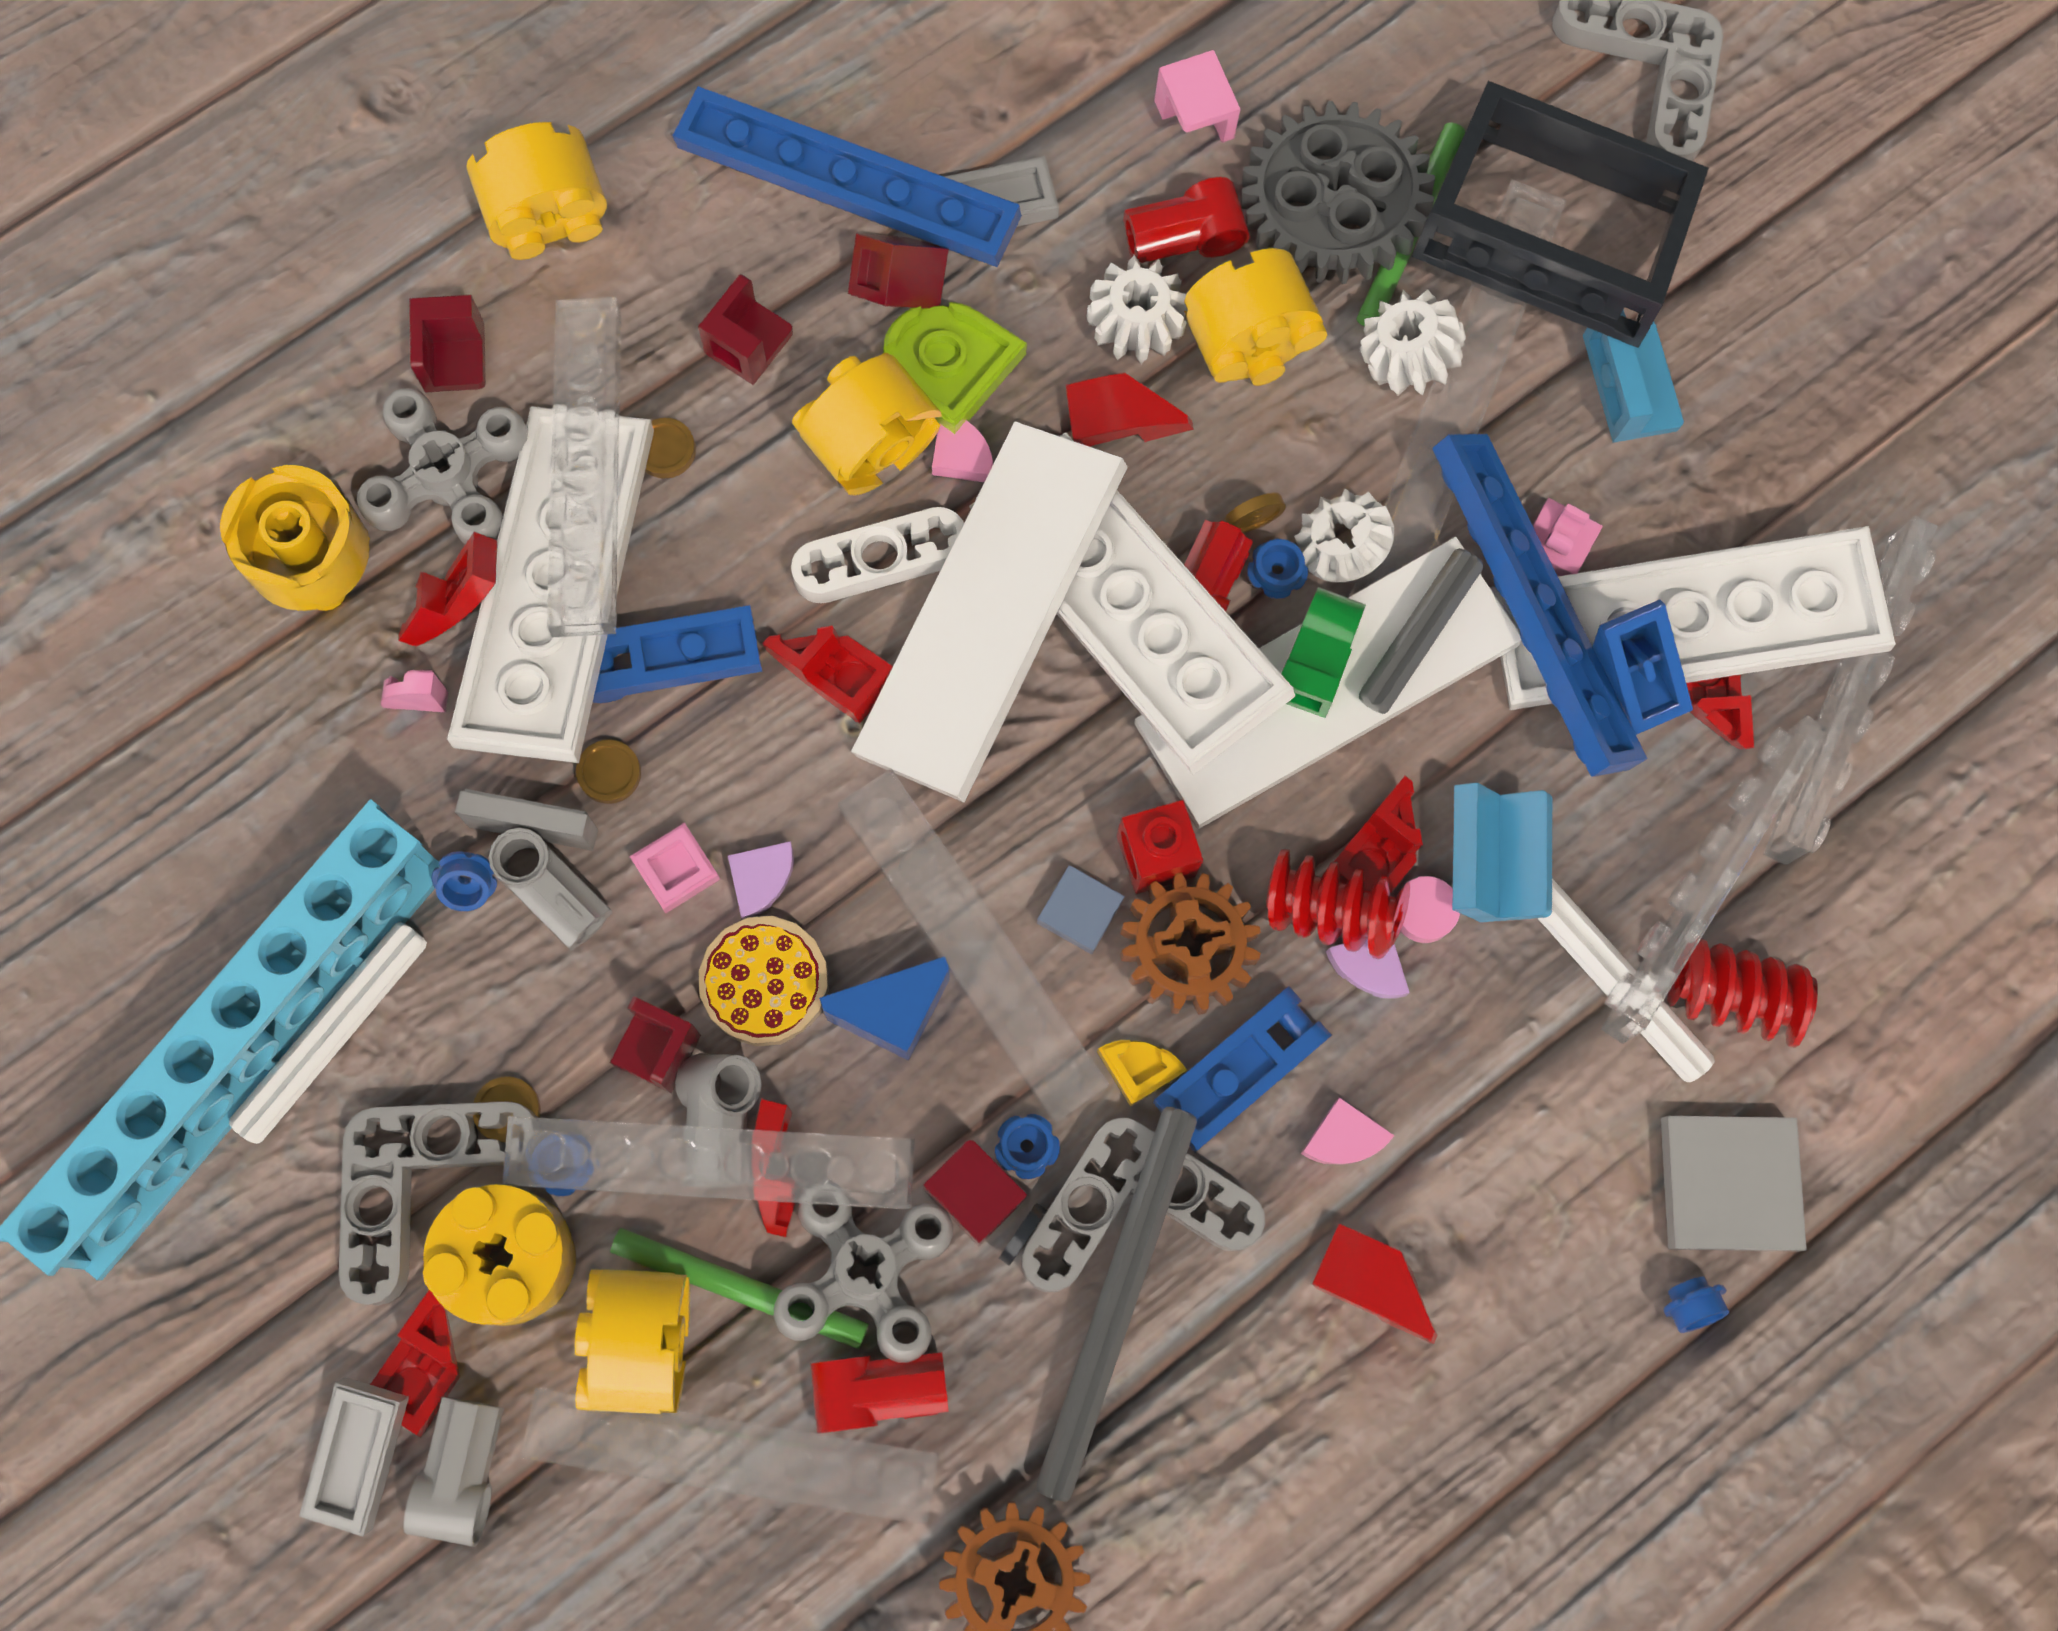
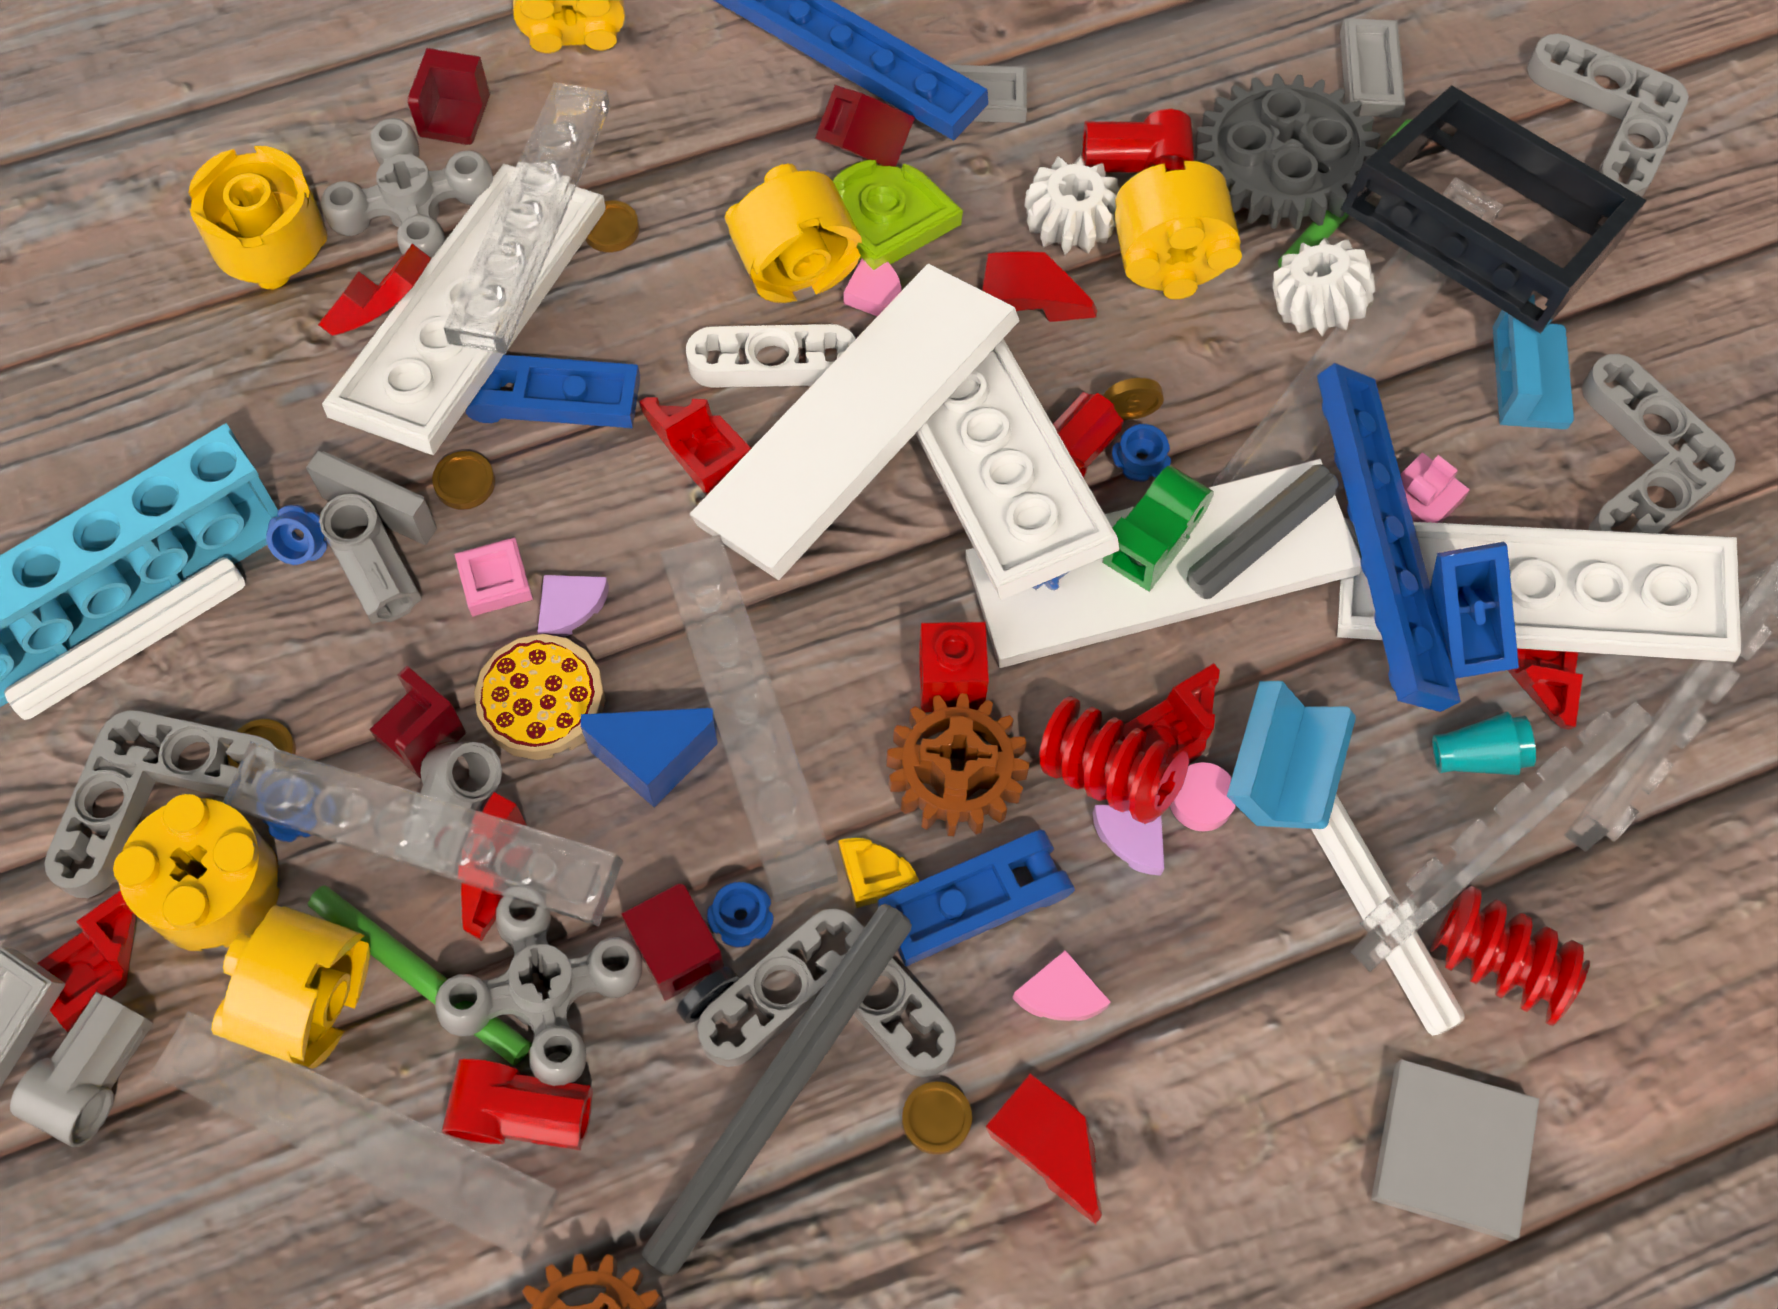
camera: 20 degrees right, 10 degrees down
bright pink tile [381,670,448,712] -> none
dark red panel [698,274,793,385] -> none
sand blue tile [1037,865,1125,955] -> none
bright pink panel [1154,50,1240,143] -> none
white gear [1294,489,1394,582] -> none
blue plate [1663,1276,1729,1333] -> none
none -> pearl gold piece [902,1081,972,1155]
none -> light grey tile [1340,18,1405,118]
none -> teal cone [1432,712,1536,775]
none -> light grey beam [1582,354,1736,534]

